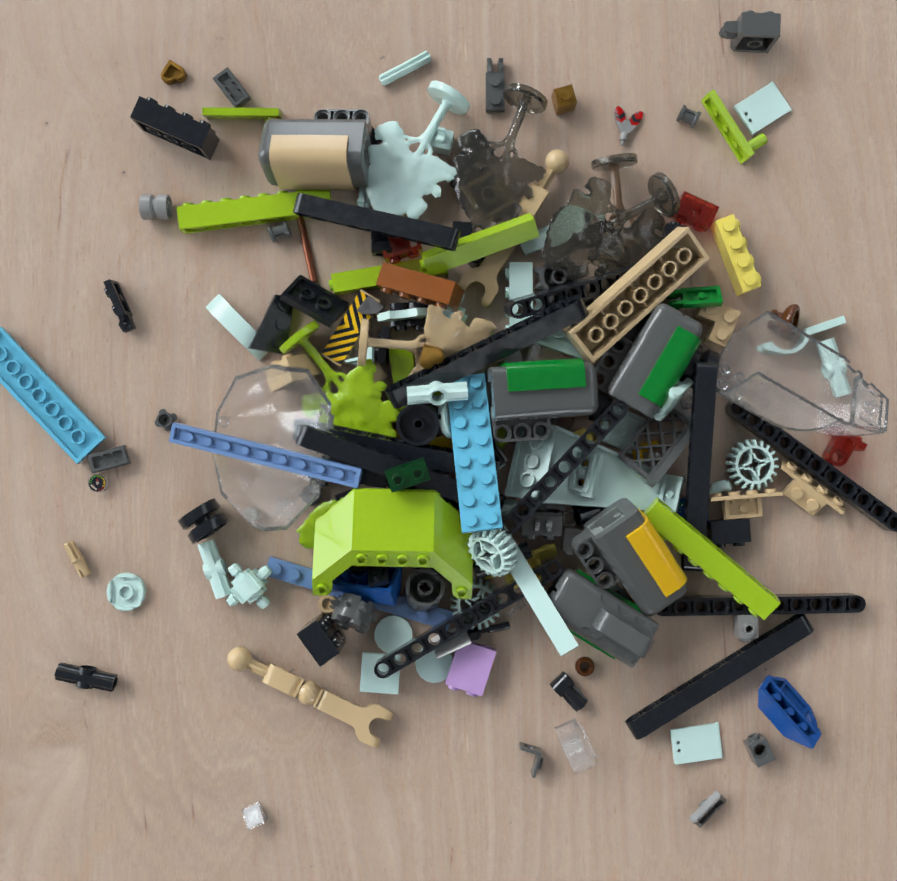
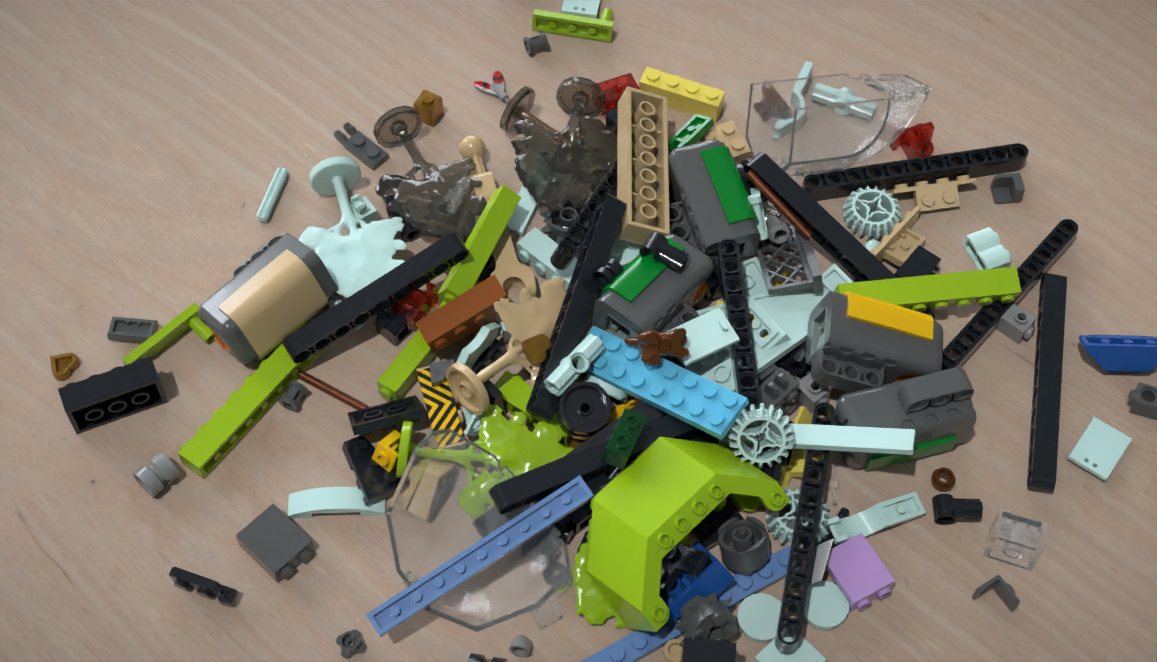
camera: 50 degrees left, 30 degrees down
none -> dark grey brick [236,504,315,583]
none -> yellow bracket [371,430,401,472]
none -> clear plate [445,175,471,215]
none -> black wheel [592,258,624,290]
none -> reddish brown animal [624,328,689,366]
none -> black piece [639,232,690,272]
none -> light aqua container [668,307,740,367]
none -> copper bar [745,170,813,240]
none -> light grey cone [766,215,790,244]
none -> light aqua piece [825,491,926,544]
none -> light aqua brick [963,227,1011,270]
none -> dark grey panel [990,173,1025,204]

